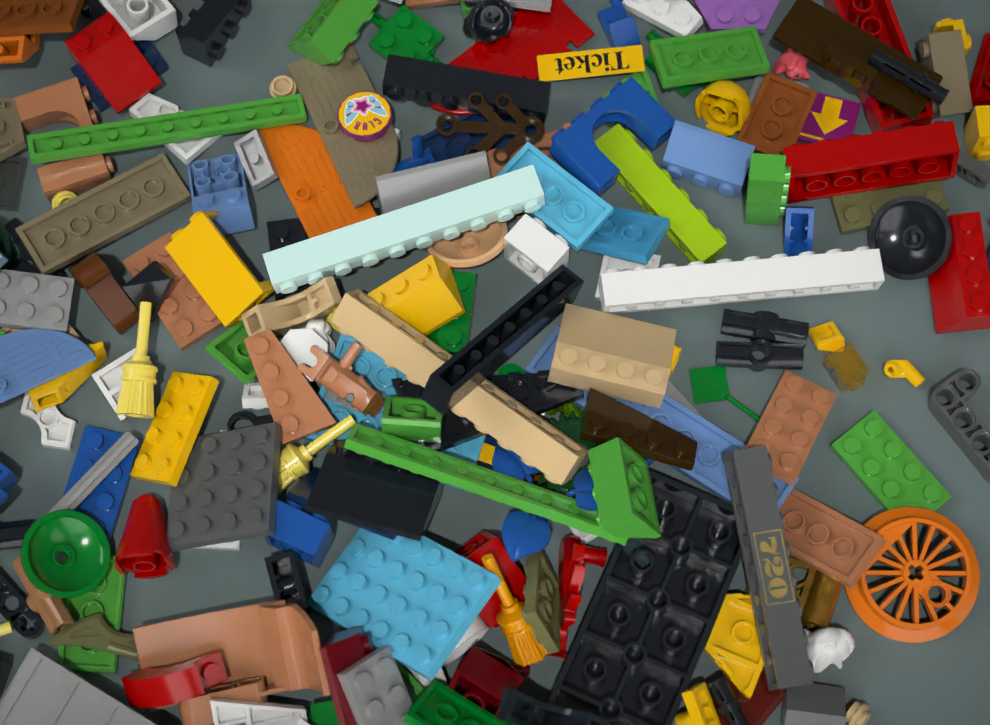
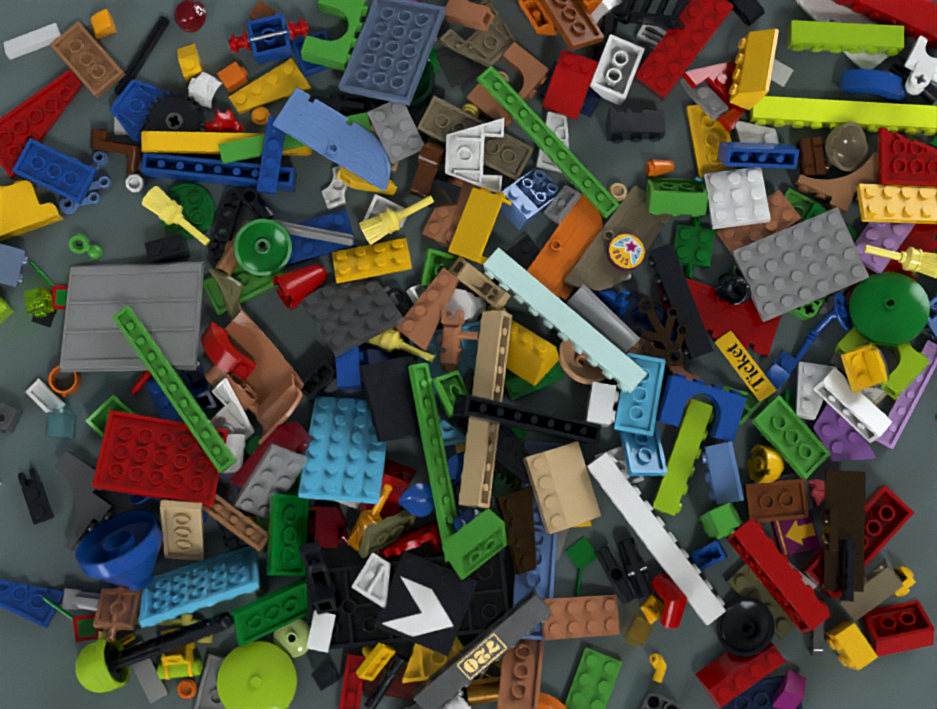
camera: 60 degrees right, 10 degrees up
none -> white wing [352,553,391,608]
none -> black plate [374,551,478,657]
none -> white wing [445,118,504,193]
none -> orange cone [645,159,674,178]
none -> red brick [651,572,688,629]

